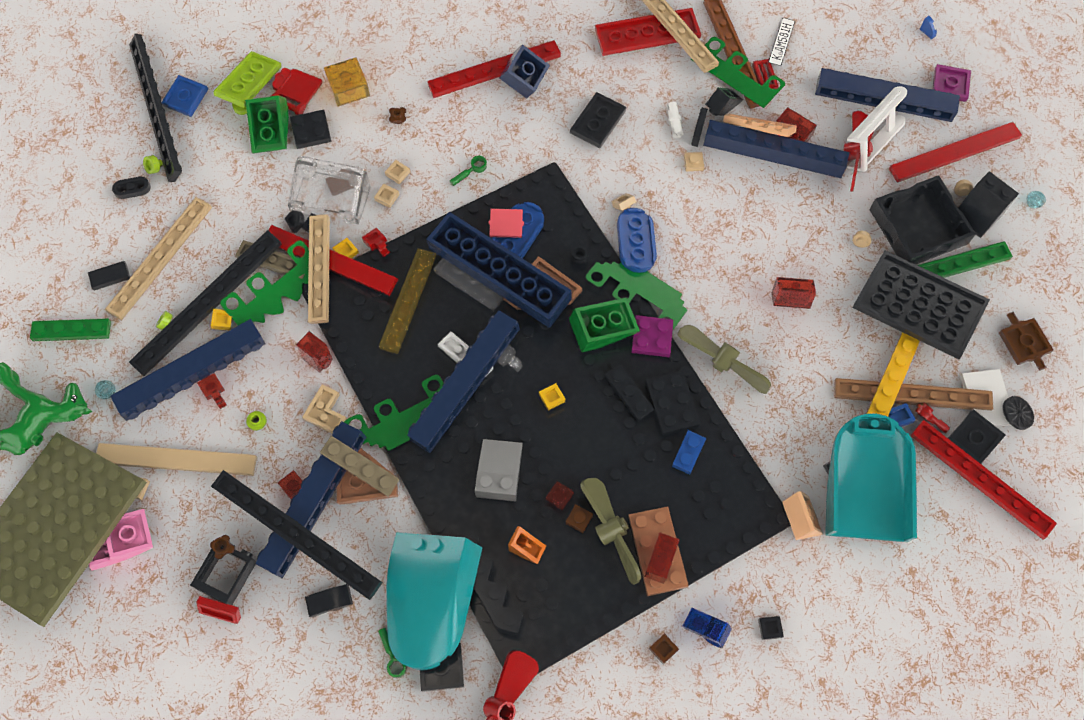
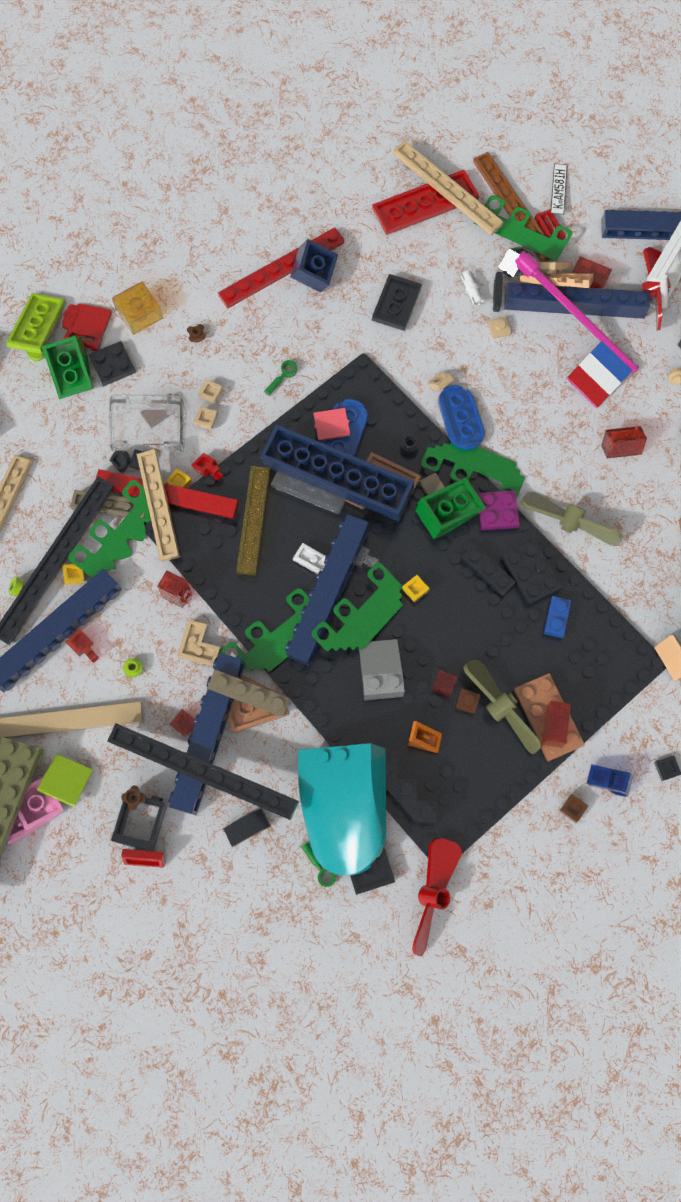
camera: 10 degrees left, 5 degrees up
none -> lime tile [37,753,93,807]
none -> green piece [312,562,402,651]
none -> dark tan tile [419,473,444,496]
none -> flag [514,251,639,409]
none -> tan plate [538,261,572,273]

